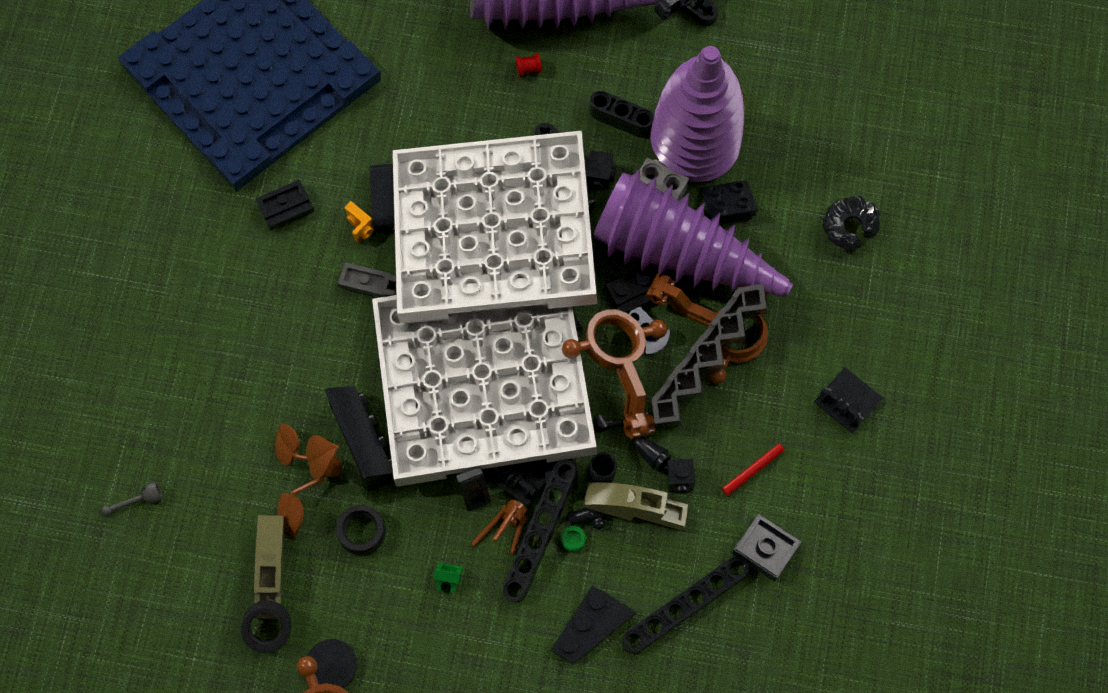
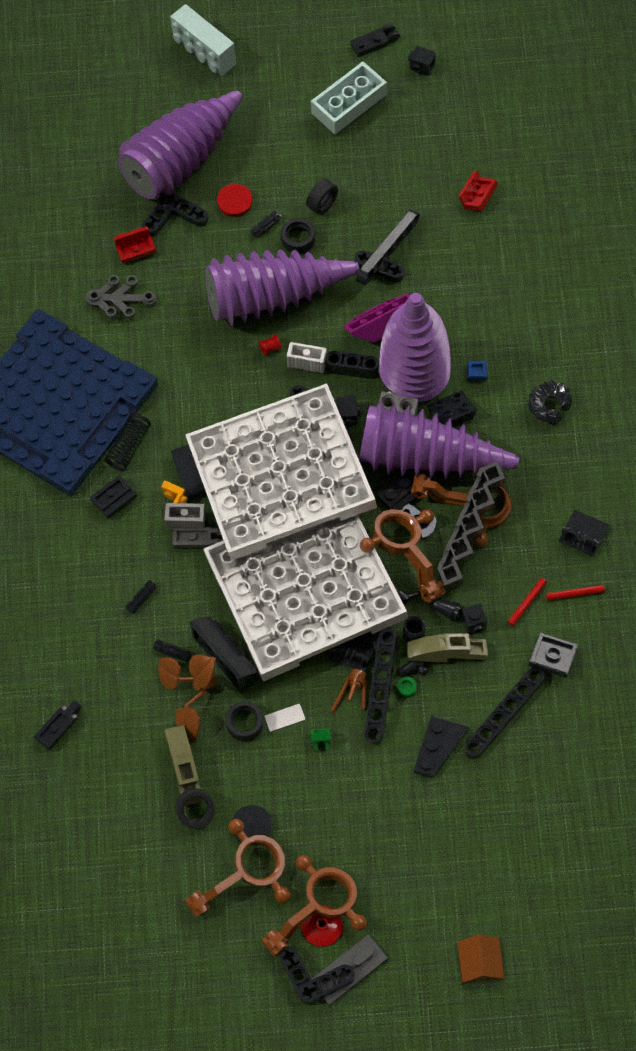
camera: 10 degrees left, 5 degrees down
dark grey hinge [101,481,163,515] -> none
black tile [456,467,491,511] -> none
none -> black hinge [34,700,82,751]
none -> black piece [105,412,151,471]
none -> black axle [126,580,156,614]
none -> black axle [153,639,191,662]
none -> light grey brick [165,503,206,530]
none -> white sticker [264,704,305,732]
none -> white brick [287,342,327,374]
none -> magenta wedge [344,293,410,342]
none -> blue tile [468,361,487,381]
none -> red bar [546,585,605,601]

